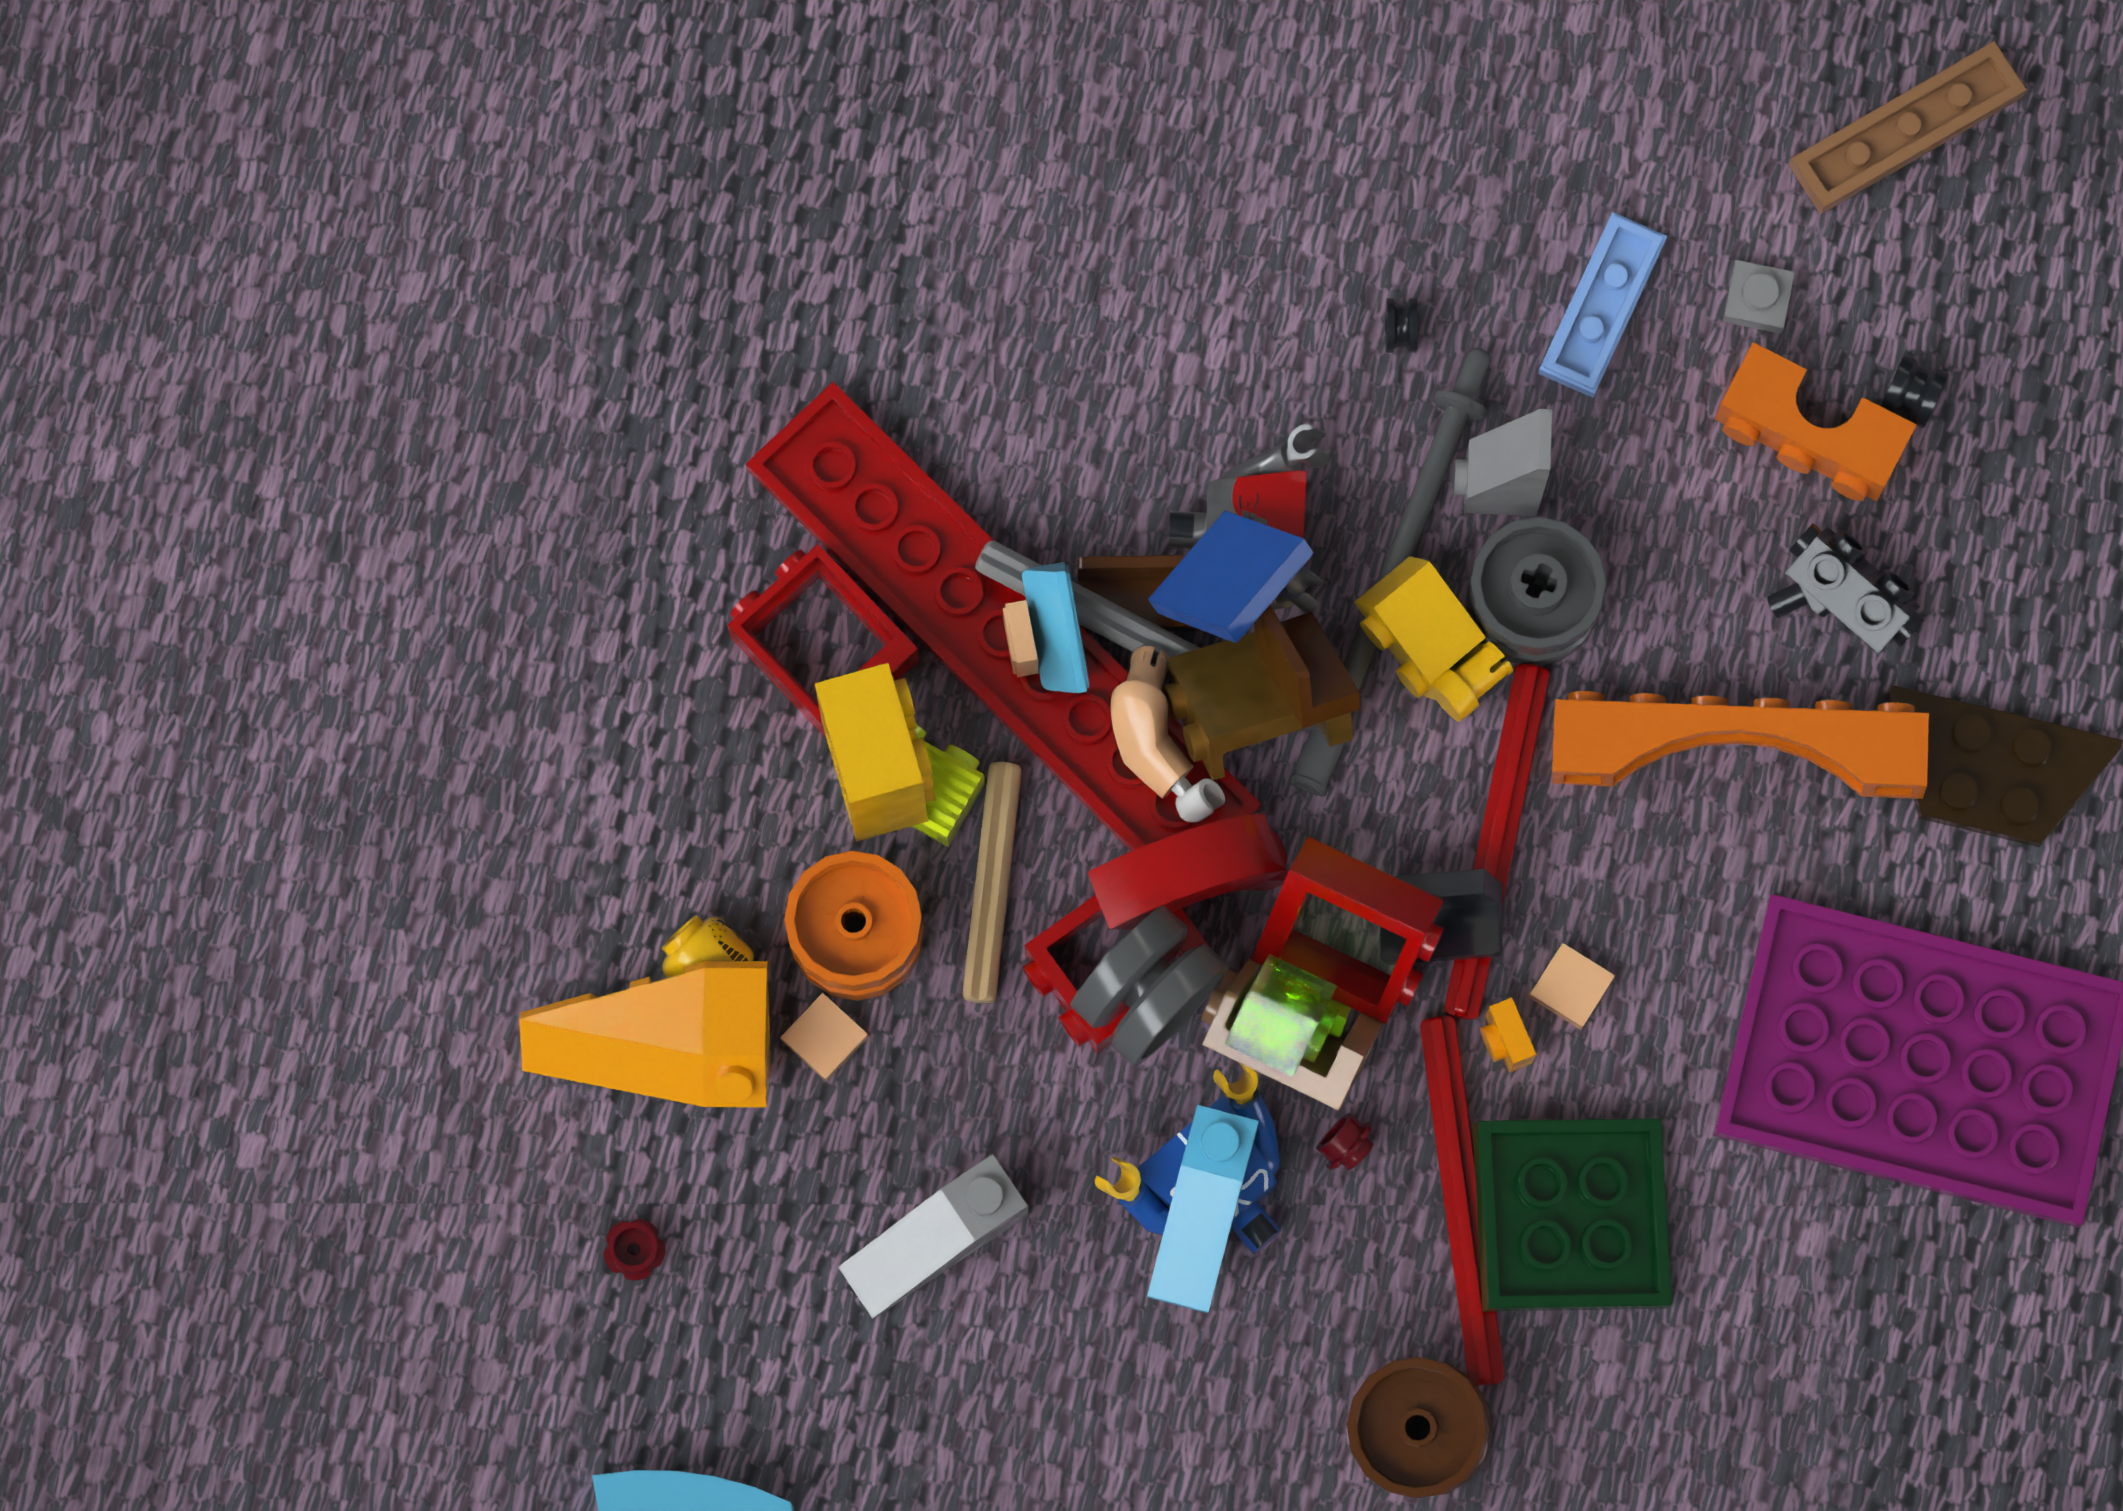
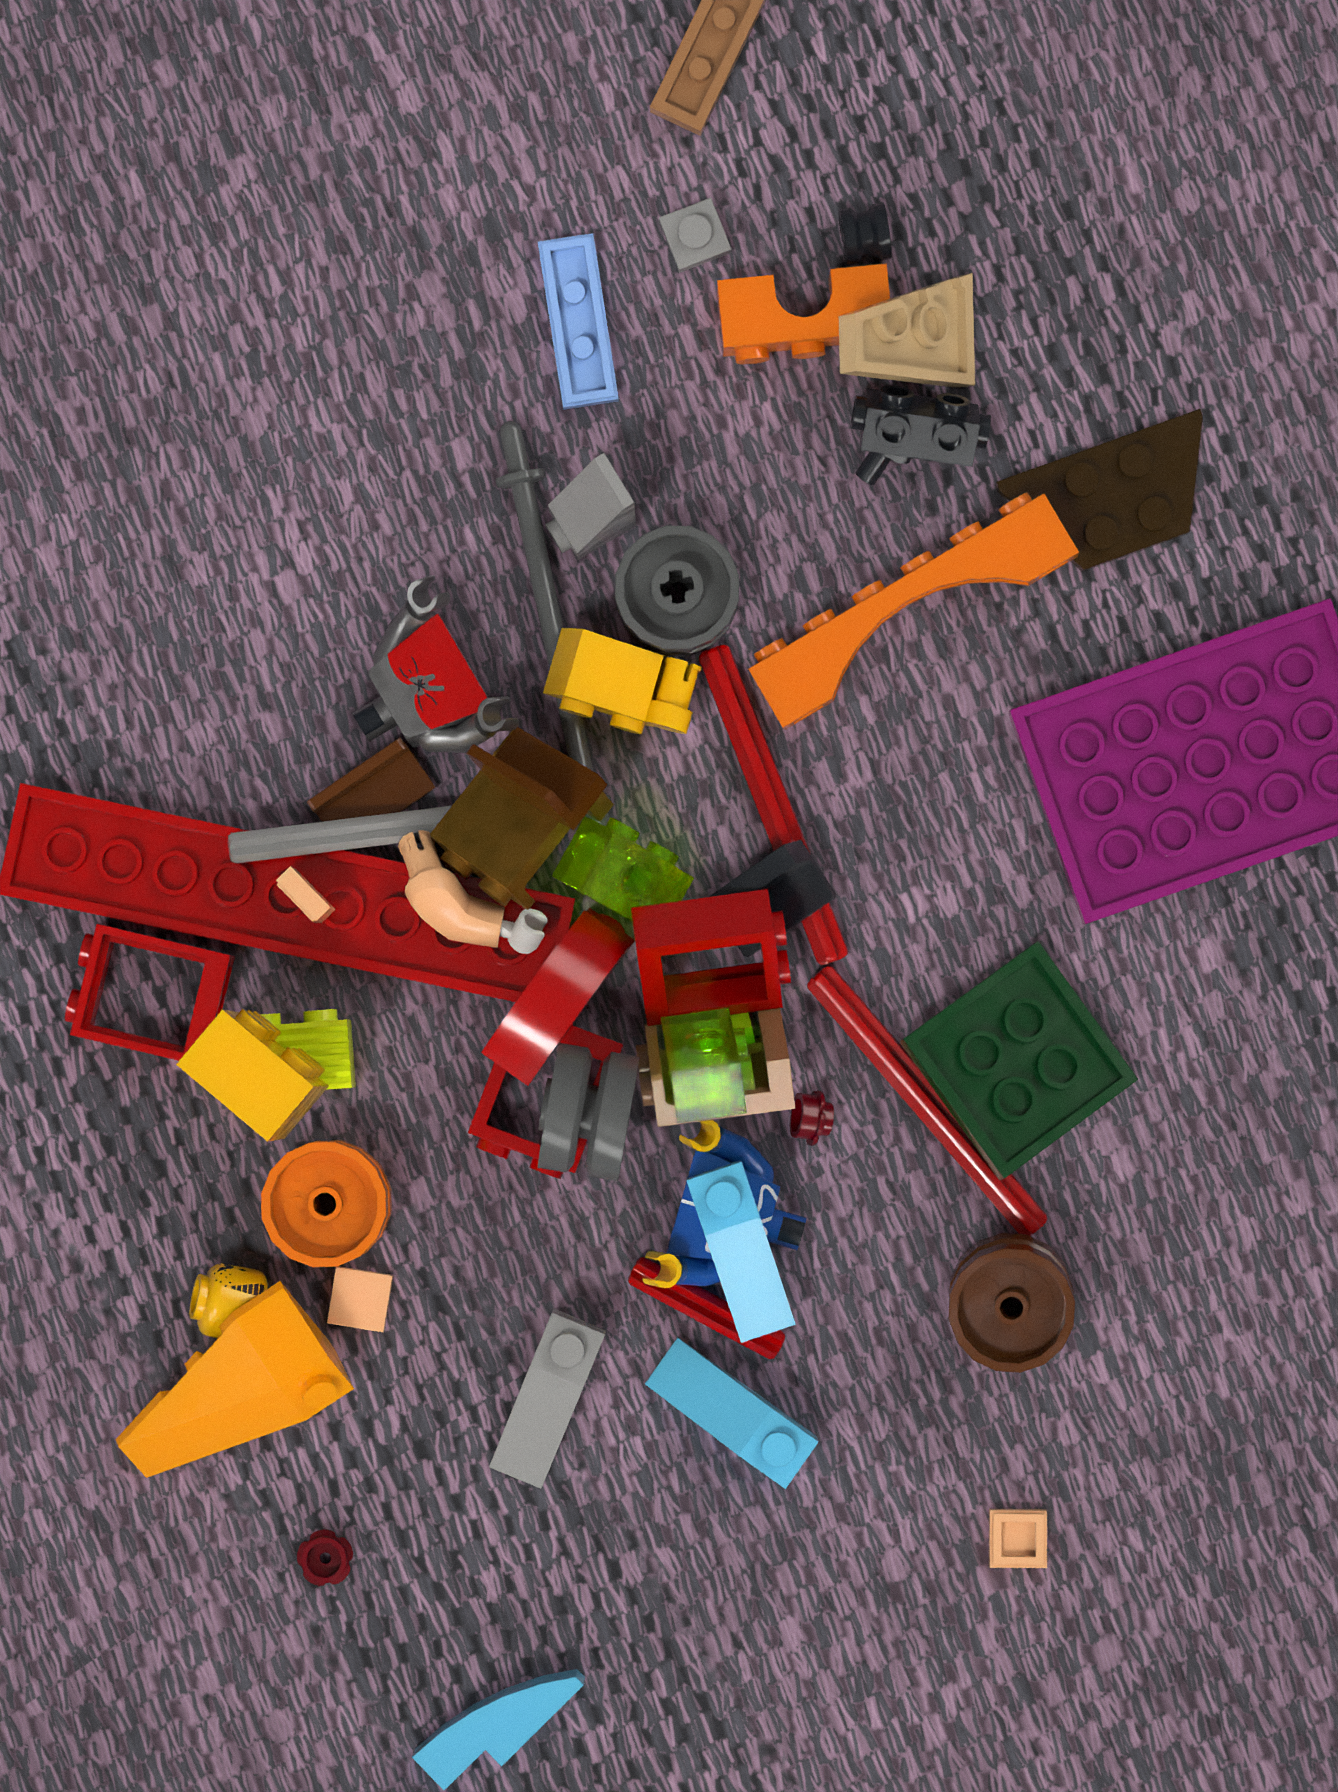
camera: 30 degrees left, 10 degrees up
tan axle [963,762,1022,1004] -> none
medium azure slope [1022,562,1089,693] -> none
blue tile [1148,511,1314,643] -> none
black bush [1385,298,1418,353] -> none
light orange plate [1480,997,1537,1073] -> none
light nougat tile [1529,943,1615,1030] -> none
none -> clear neon green brick [552,816,694,923]
none -> red axle [628,1257,785,1359]
none -> medium azure slope [645,1337,819,1489]
none -> tan wing [839,273,975,387]

